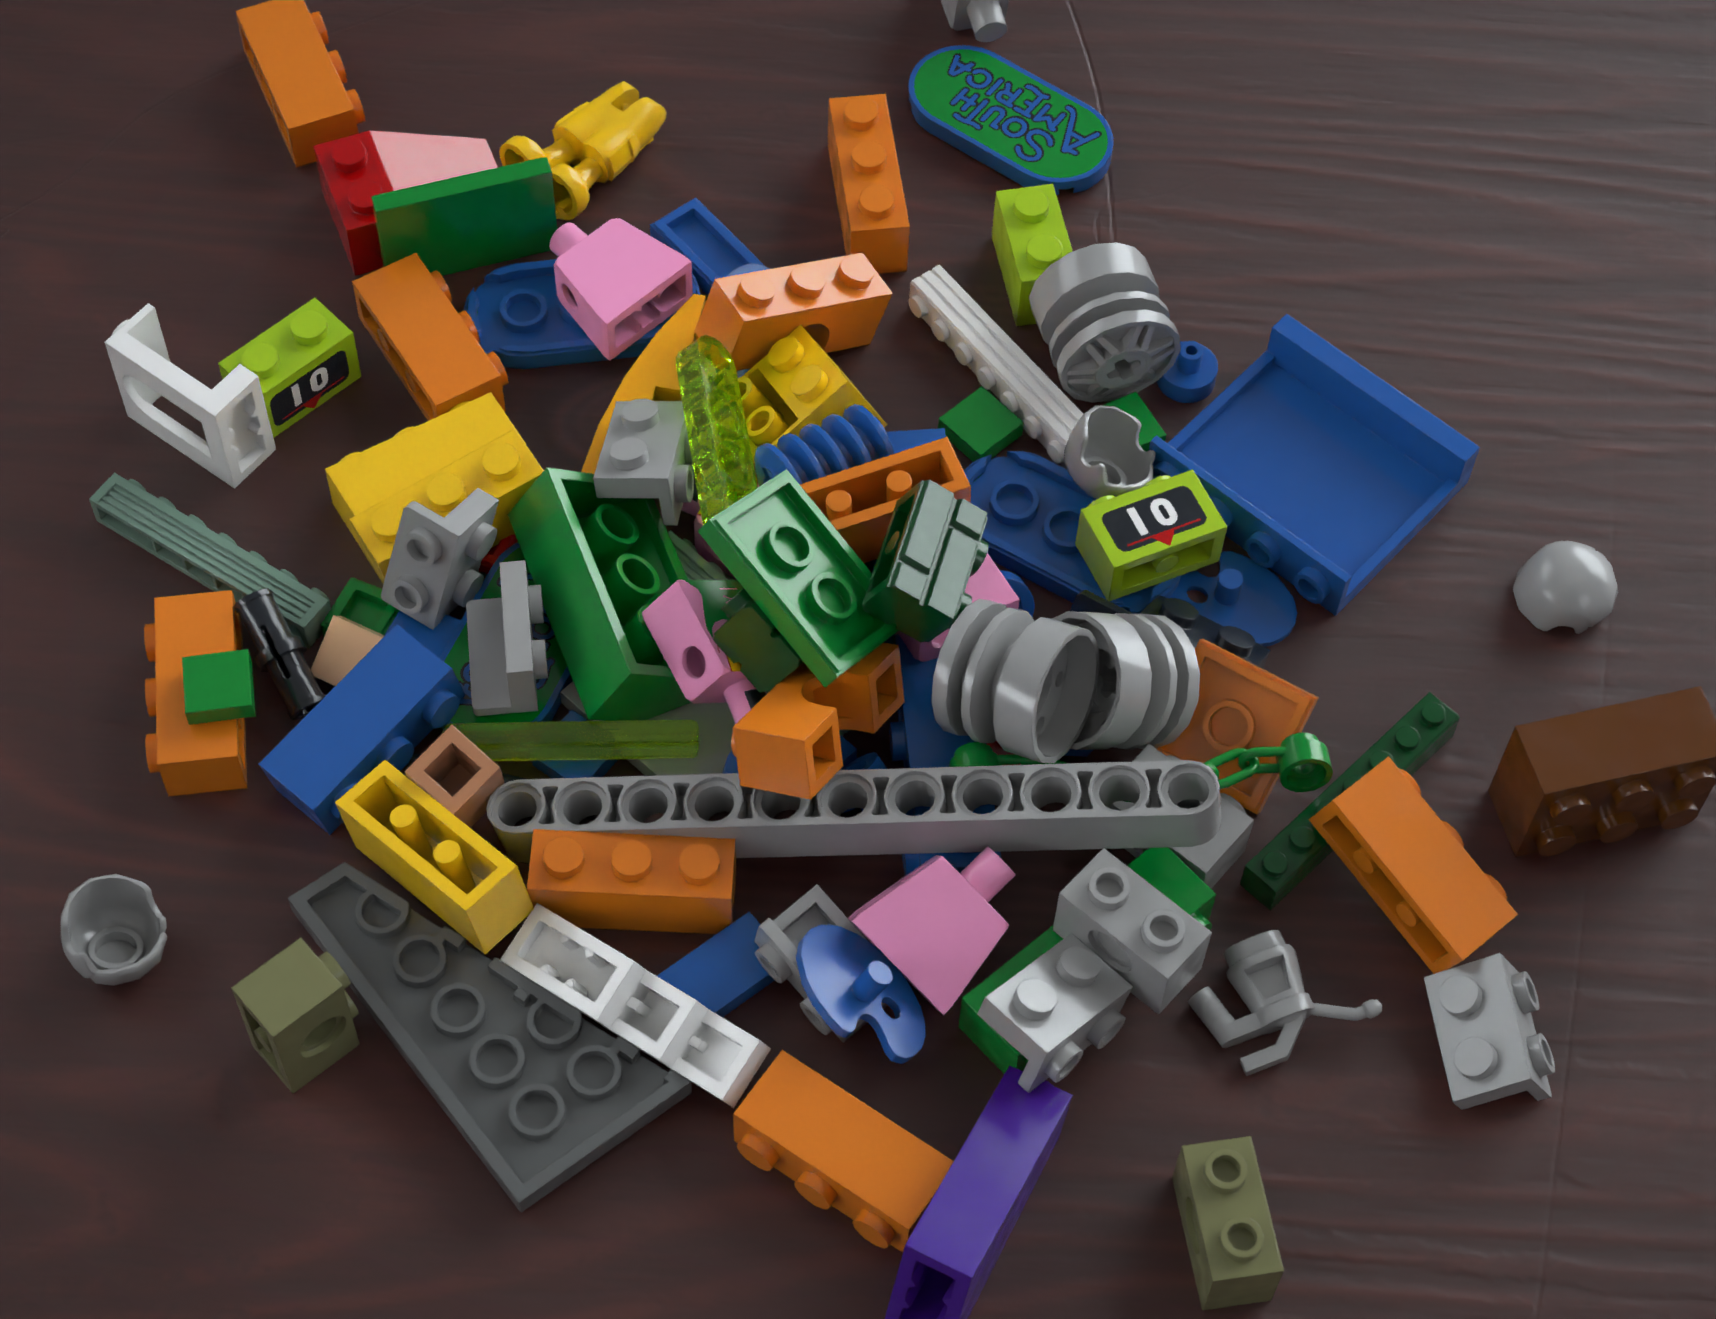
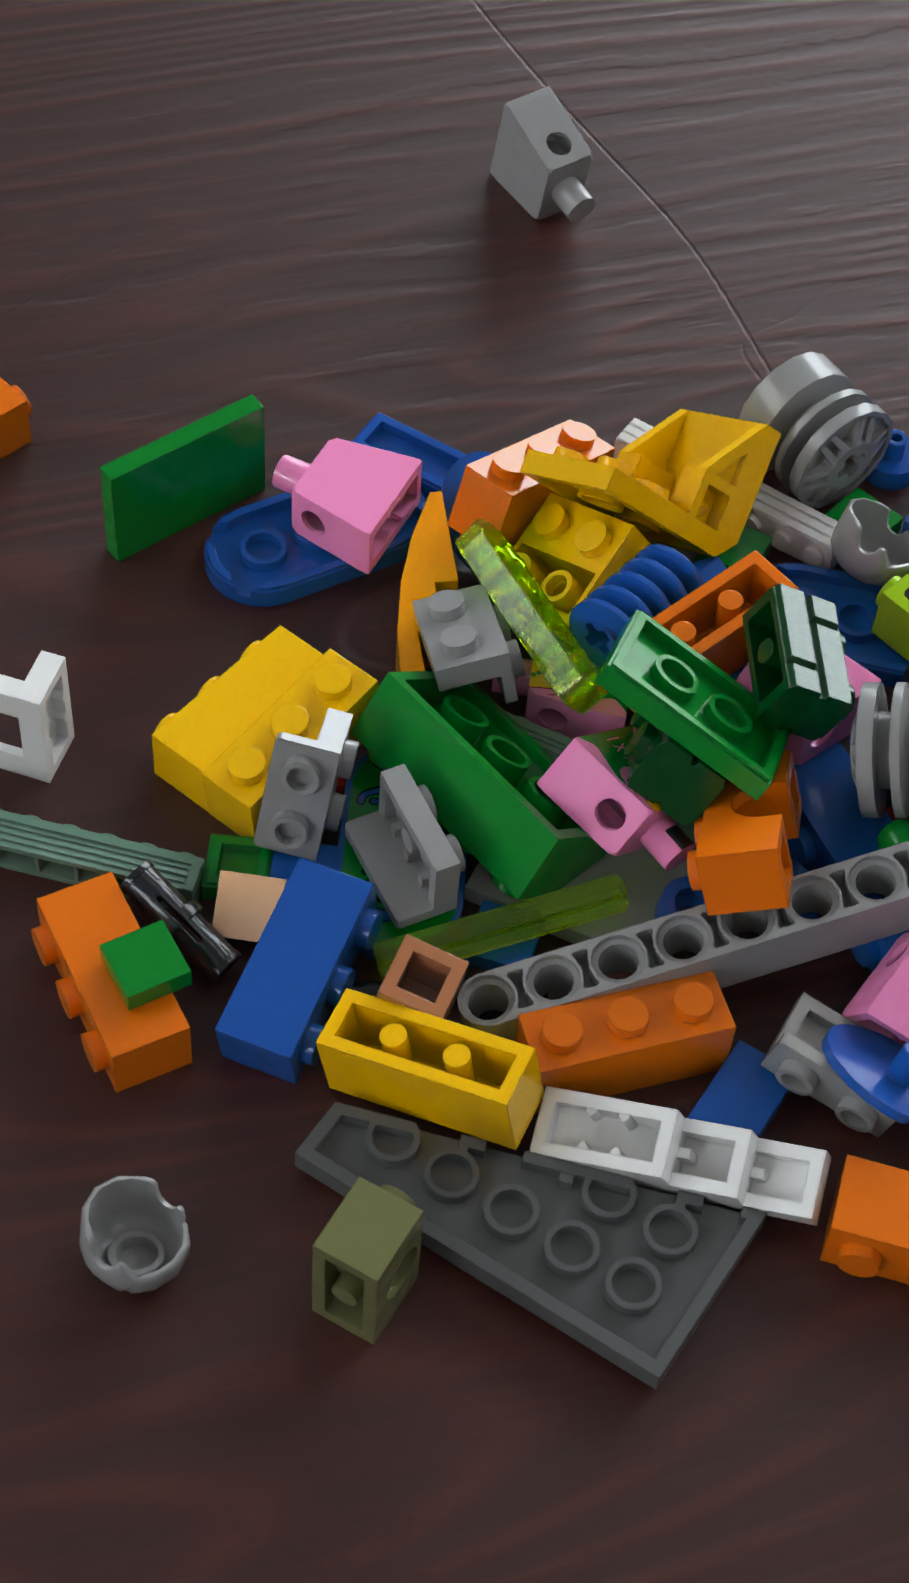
camera: 20 degrees left, 5 degrees down
lime brick [218,297,362,437] -> none
red slope [313,130,498,276] -> none
orange brick [352,253,508,421] -> none
yellow piece [499,81,667,220] -> none
orange brick [828,94,910,274] -> none
tile [909,45,1113,195] -> none
lime brick [992,184,1073,326] -> none
none -> yellow bracket [519,409,781,557]

